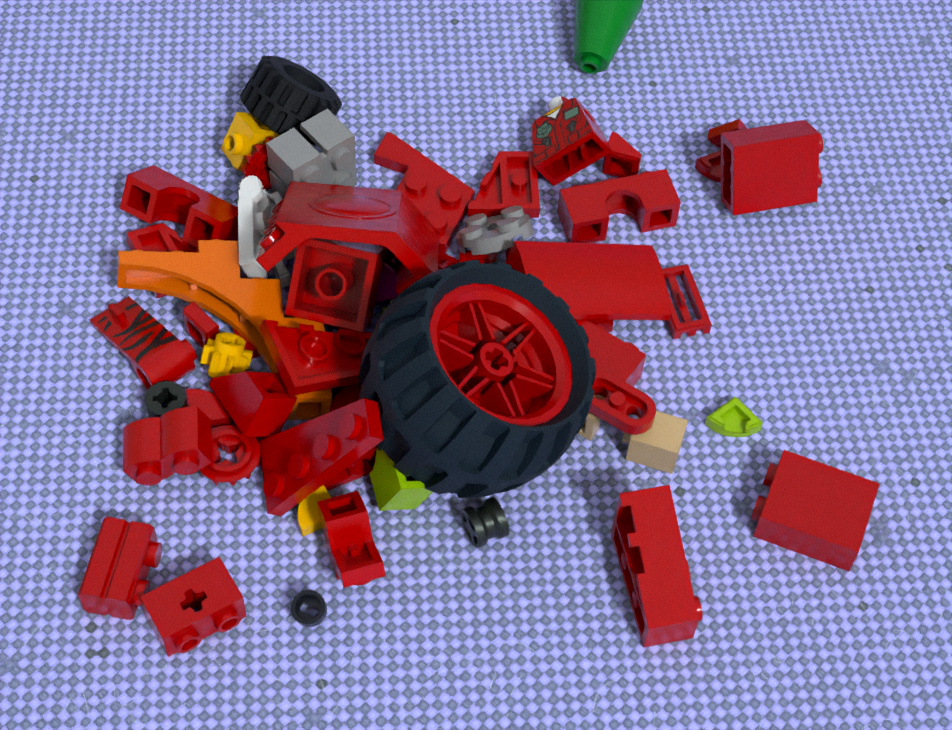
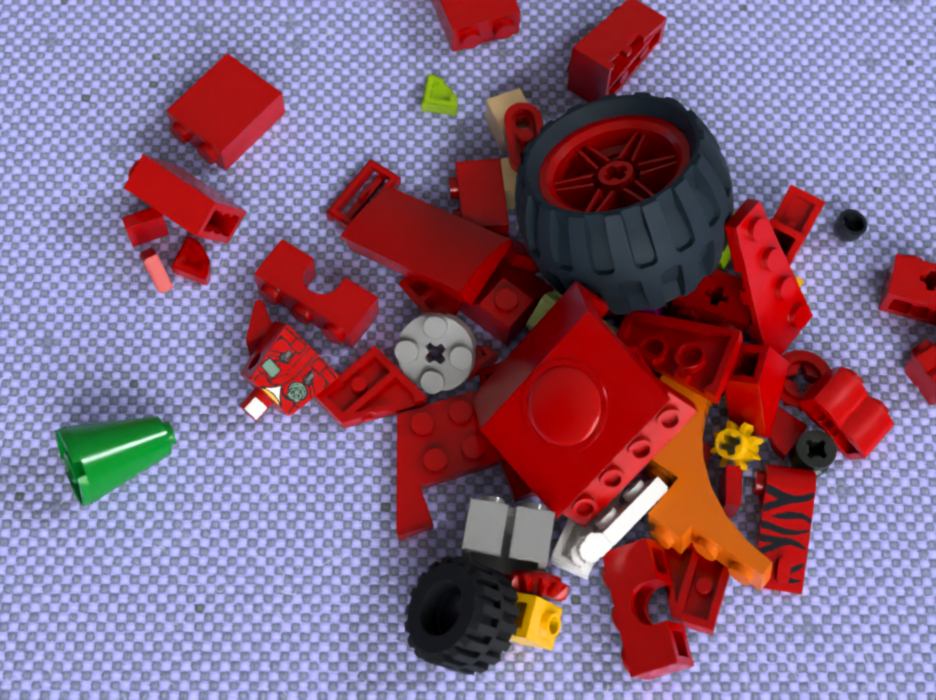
camera: 130 degrees left, 10 degrees up
none -> red brick [166,53,285,171]

